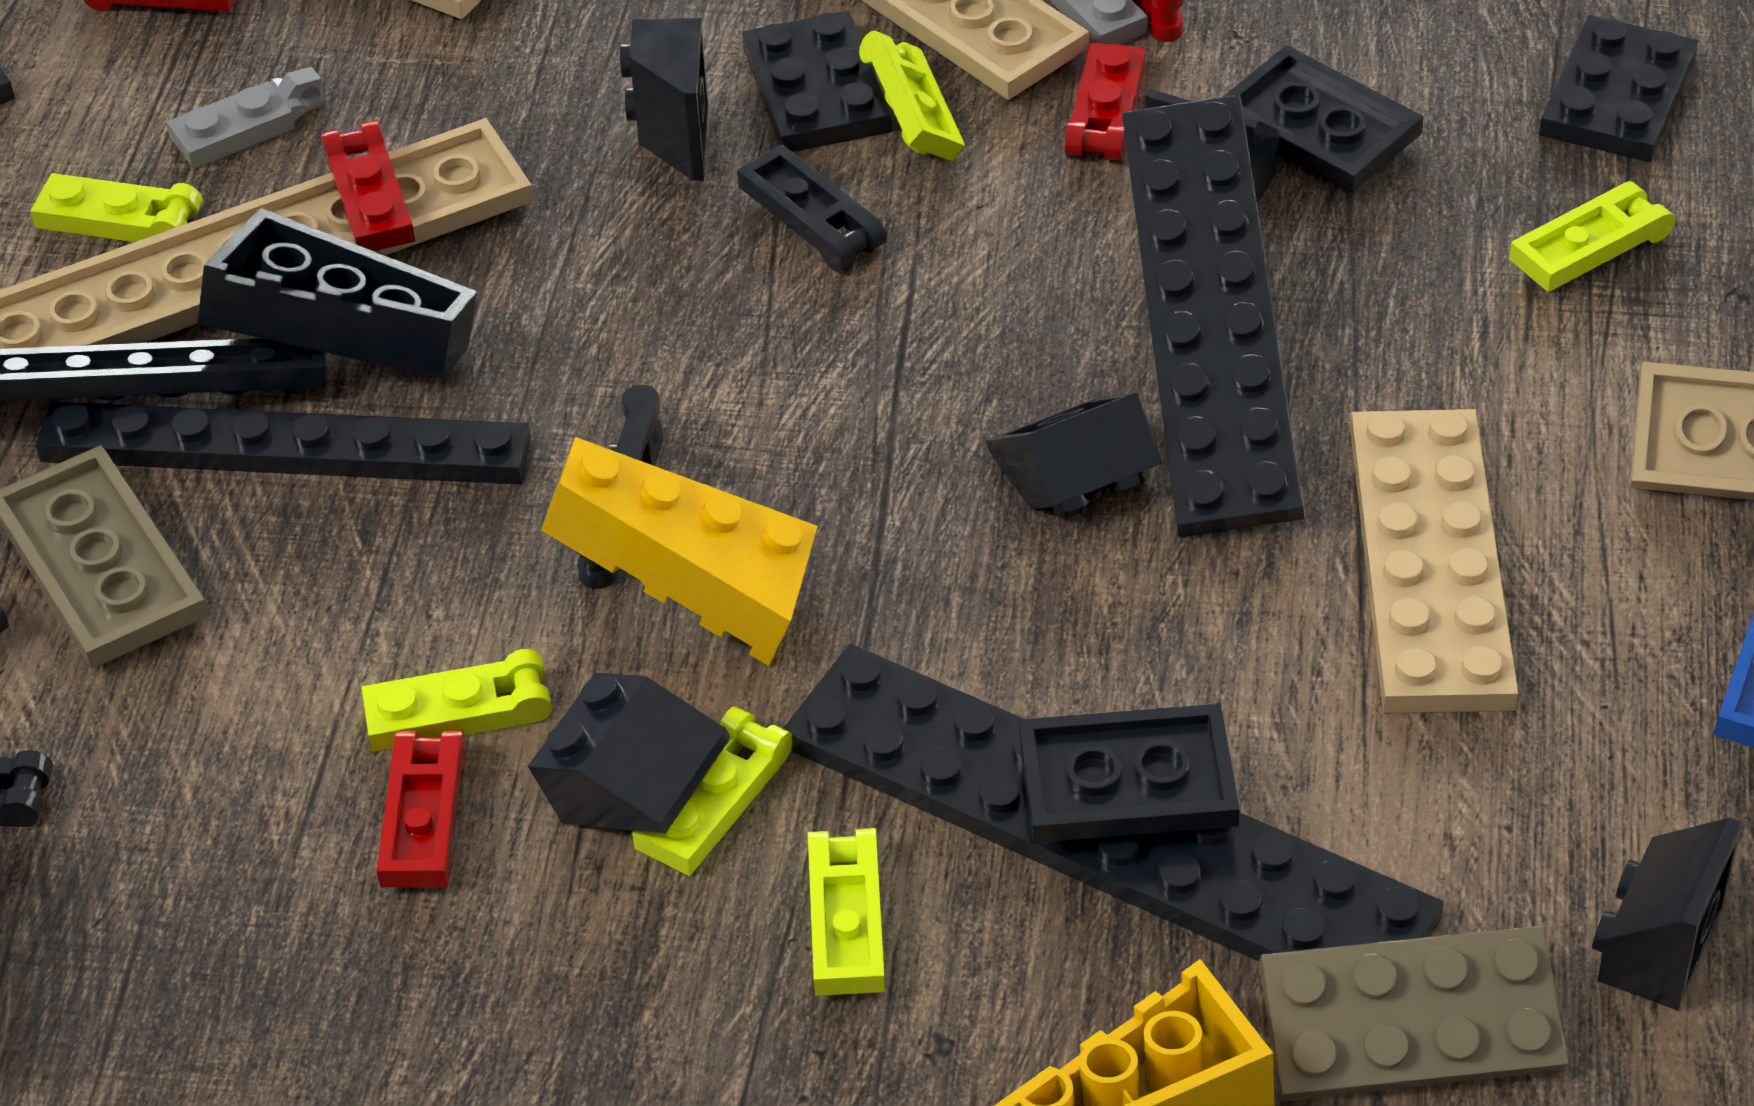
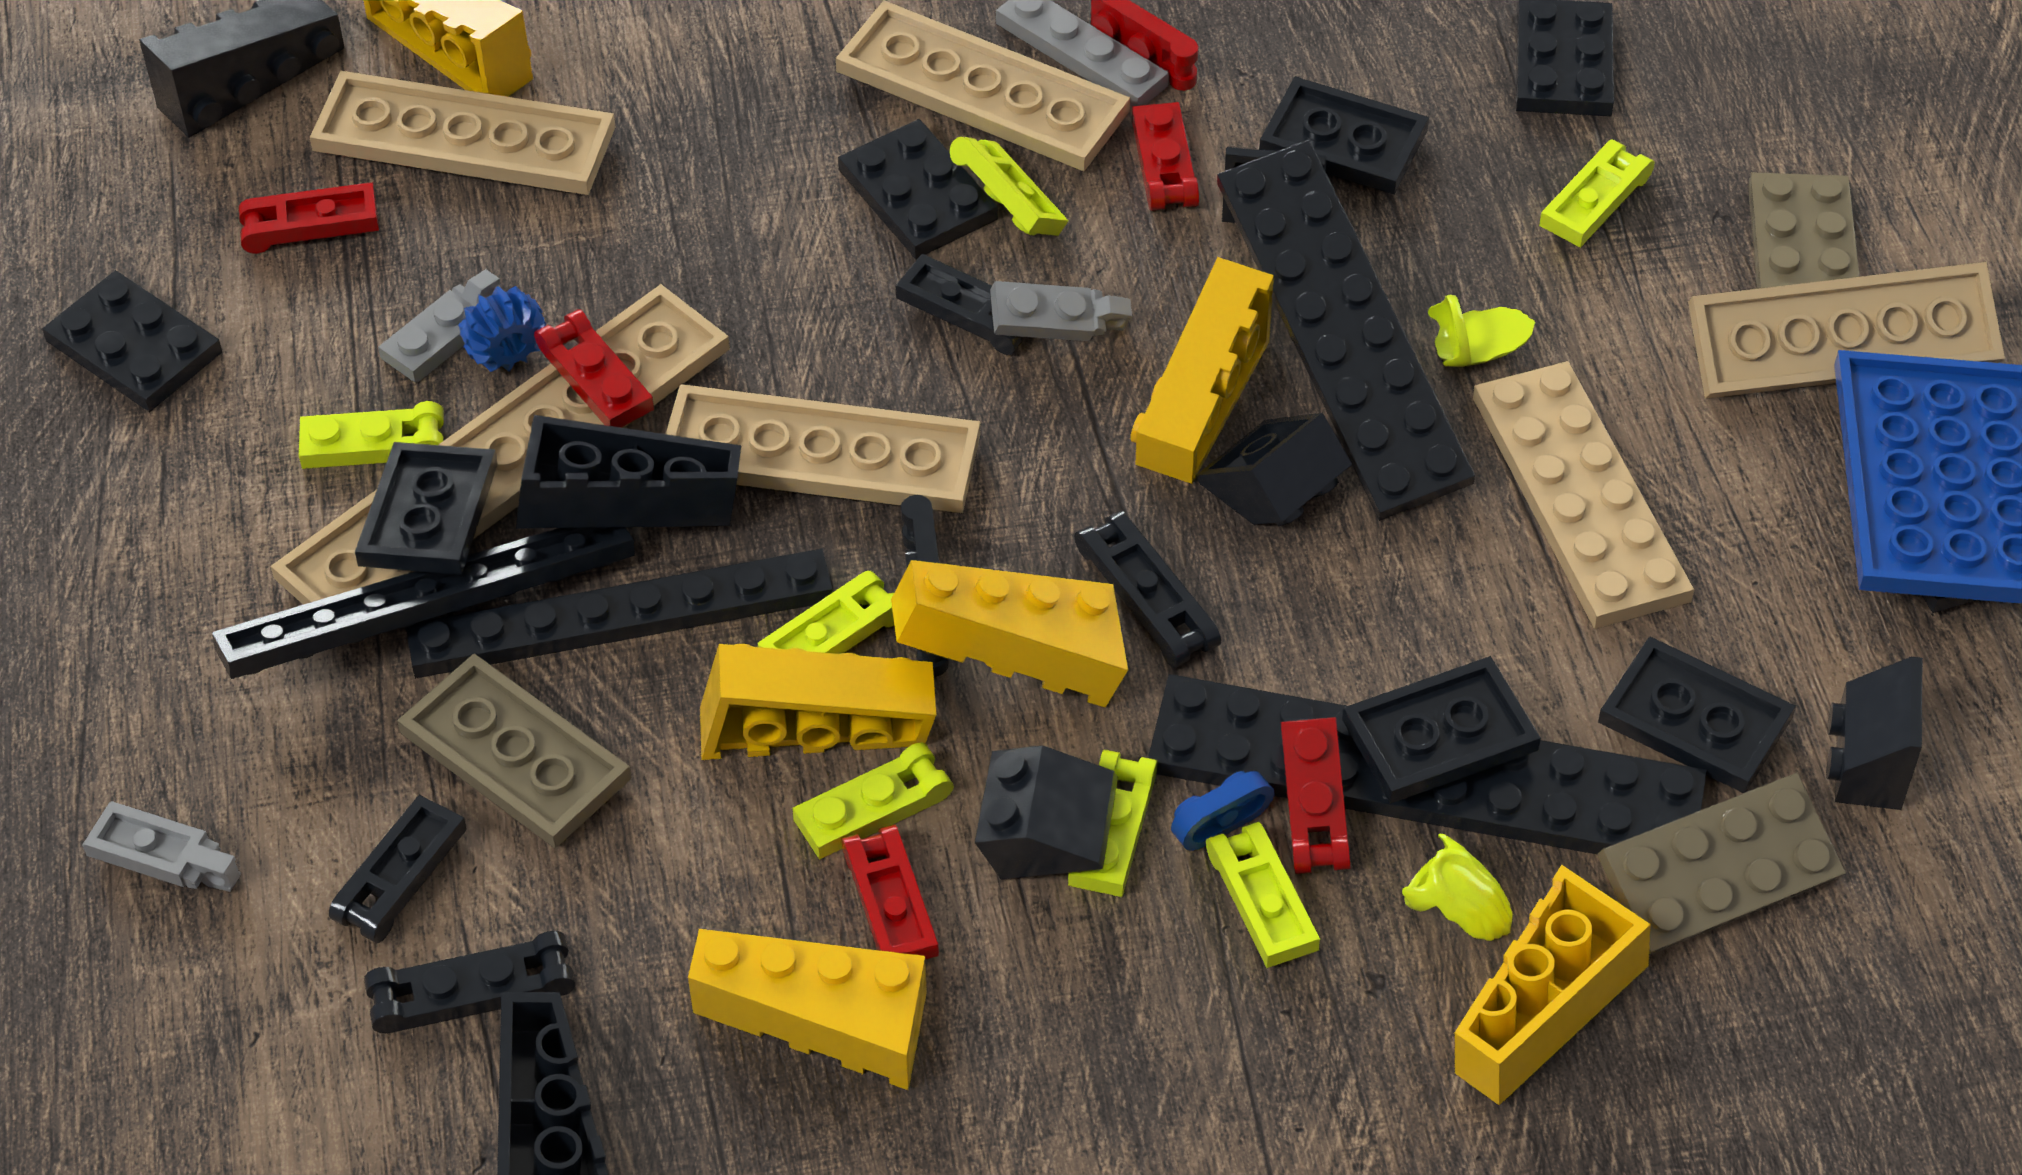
camera: 20 degrees left, 5 degrees up
black slope [620,18,709,181] -> none
none -> black plate [355,442,498,575]
none -> blue gear [458,286,546,372]
none -> tan plate [666,384,980,513]
none -> yellow wedge [688,929,927,1091]
none -> yellow wedge [700,644,937,760]
none -> neon yellow plate [758,571,894,654]
none -> light grey hinge [990,281,1132,341]
none -> black plate [1074,510,1221,668]
none -> yellow wedge [1130,257,1274,484]
none -> blue plate [1171,771,1274,851]
none -> red plate [1281,717,1351,874]
none -> neon yellow piece [1402,833,1513,941]
none -> neon yellow piece [1428,295,1535,367]
none -> black plate [1598,636,1796,793]

